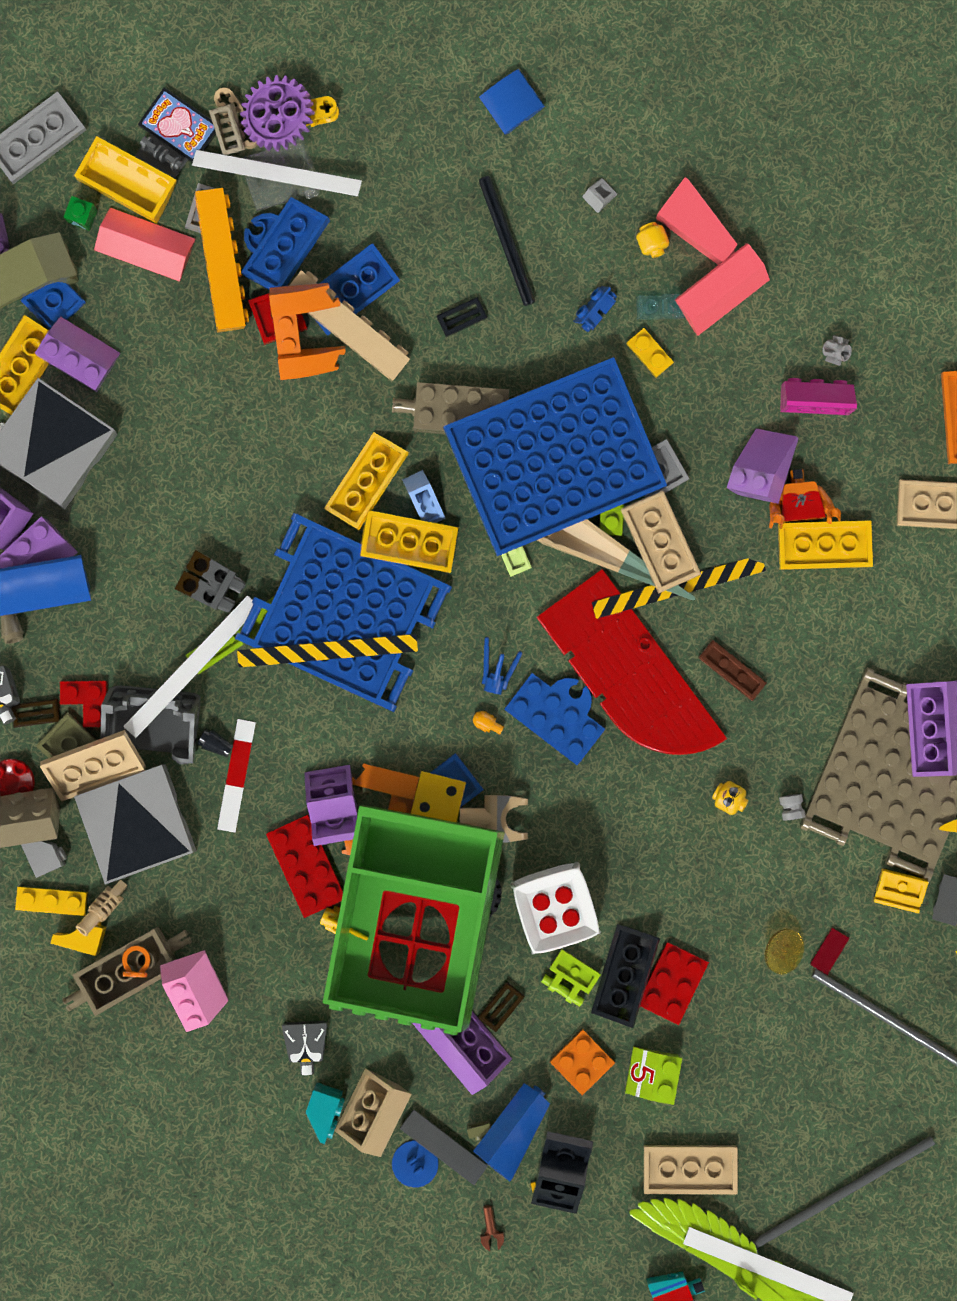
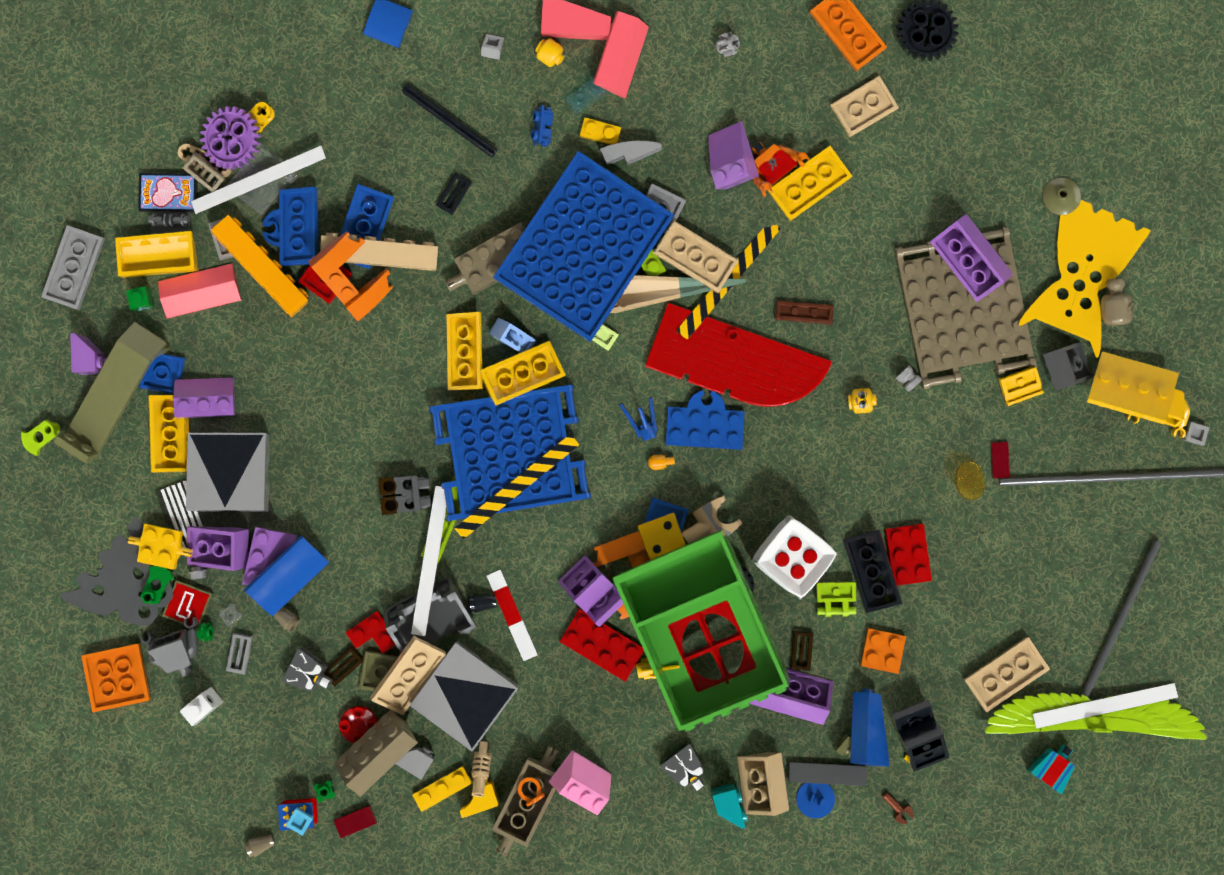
camera: 40 degrees left, 0 degrees up
lime slope [625,1046,682,1105] -> none
dark pink slope [780,378,857,415] -> none
none -> light grey slope [600,141,662,166]

